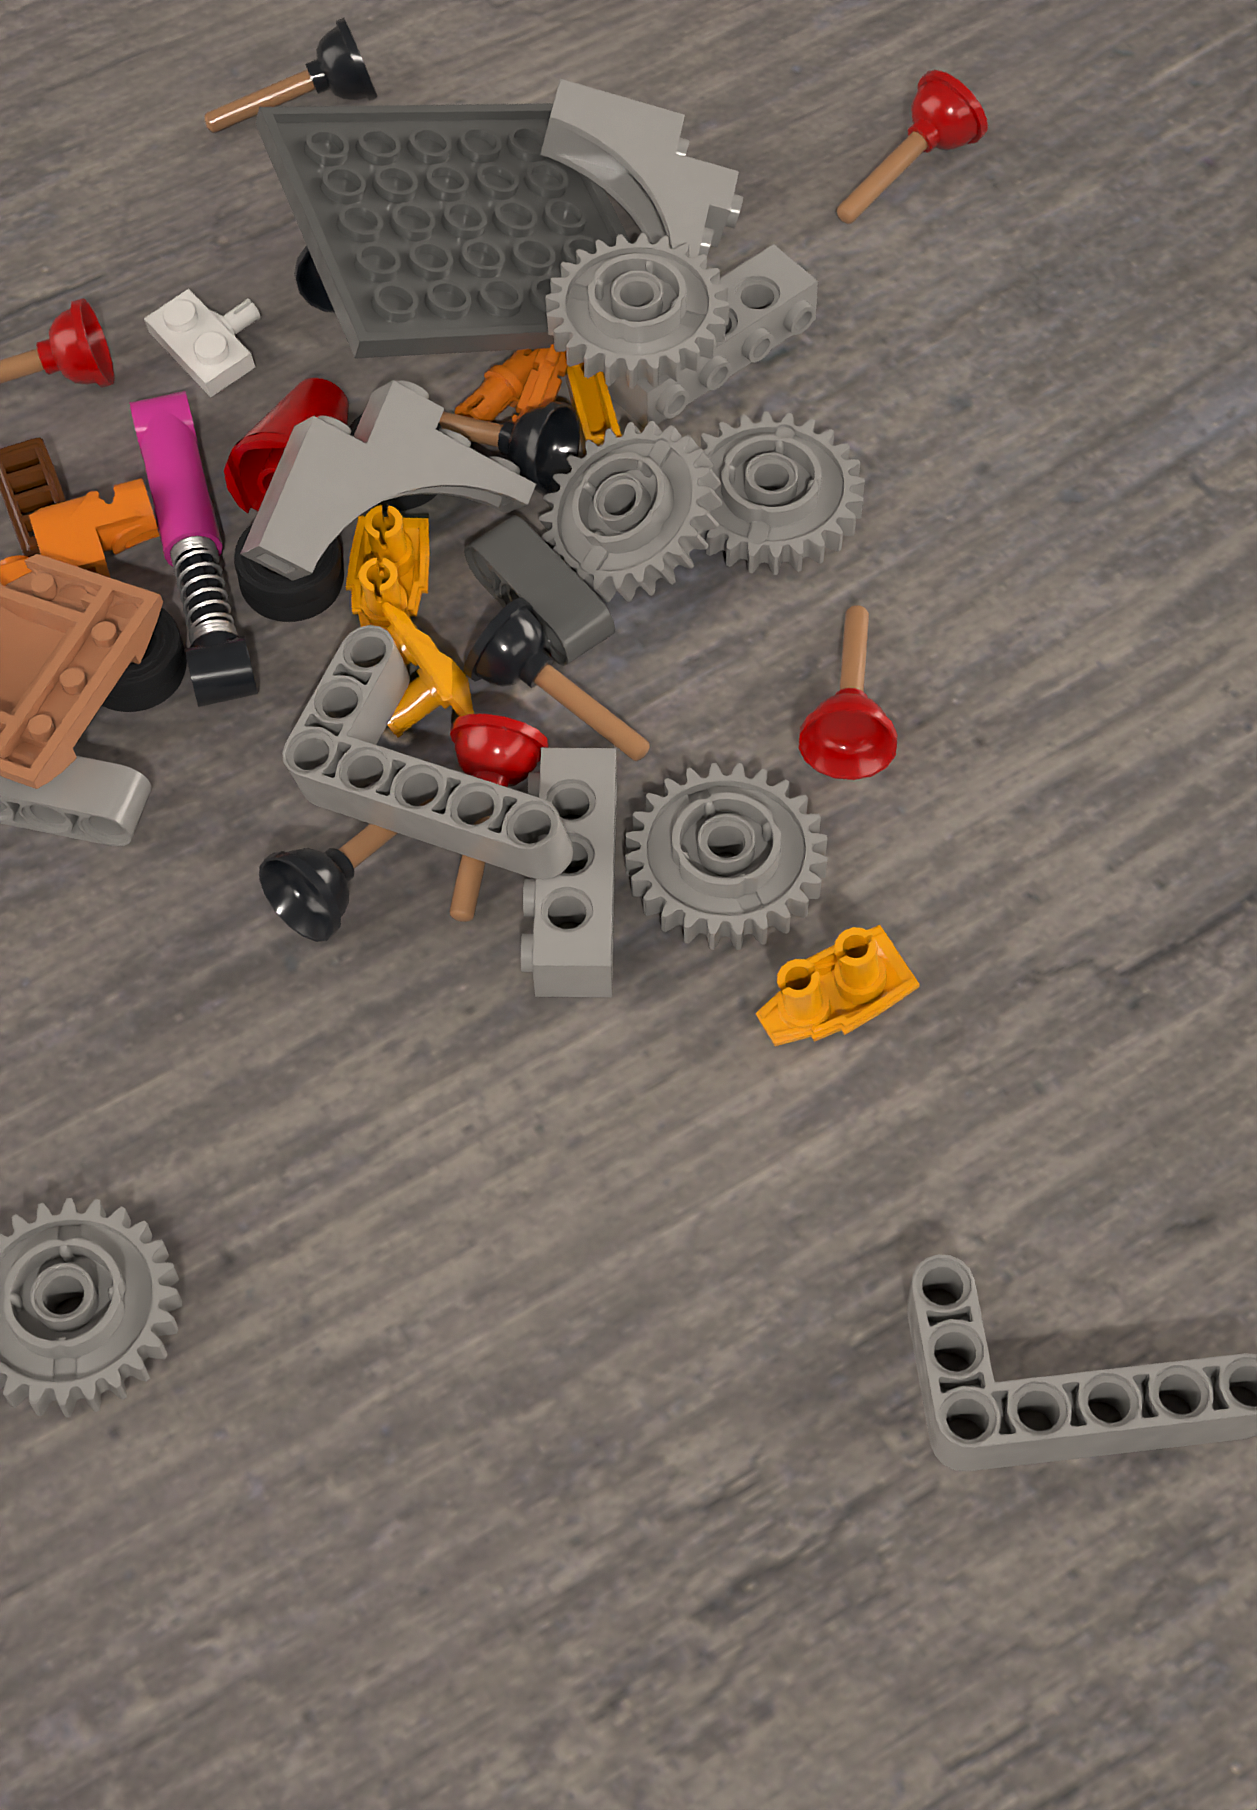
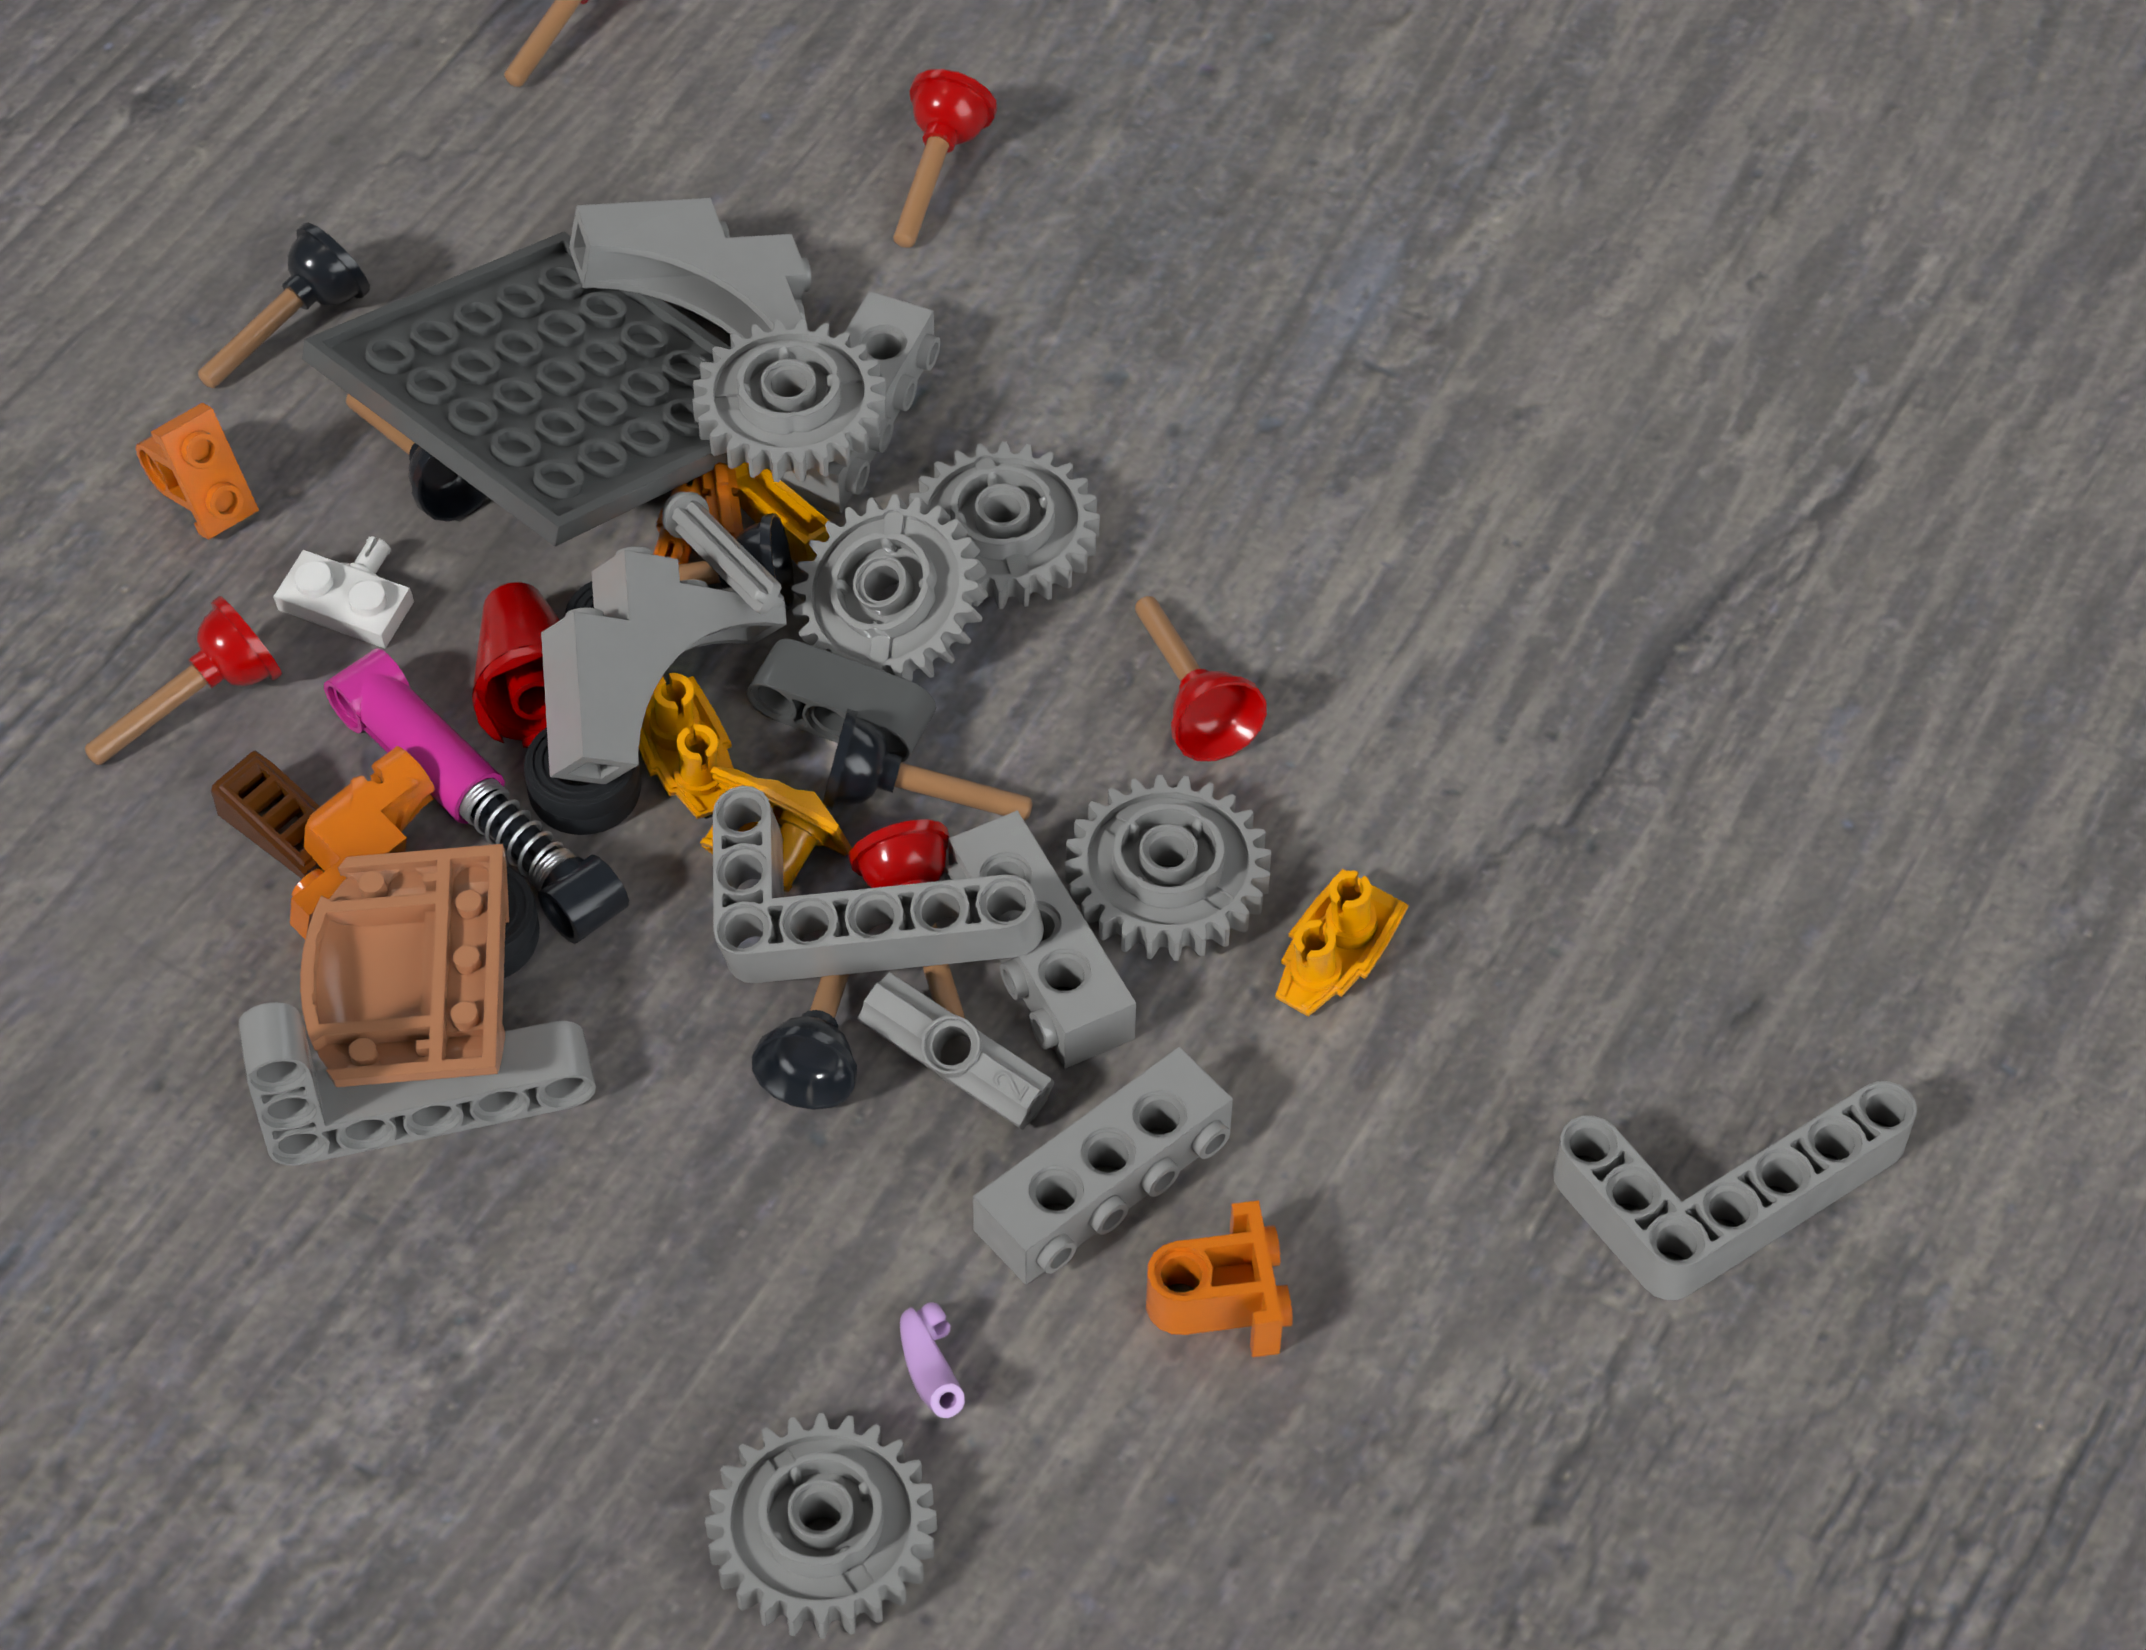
camera: 30 degrees left, 5 degrees down
none -> orange pin [135,403,259,540]
none -> light grey axle [663,492,784,614]
none -> light grey piece [857,972,1055,1130]
none -> lavender arm [900,1302,965,1418]
none -> light grey brick [973,1047,1233,1285]
none -> orange pin [1146,1200,1293,1357]

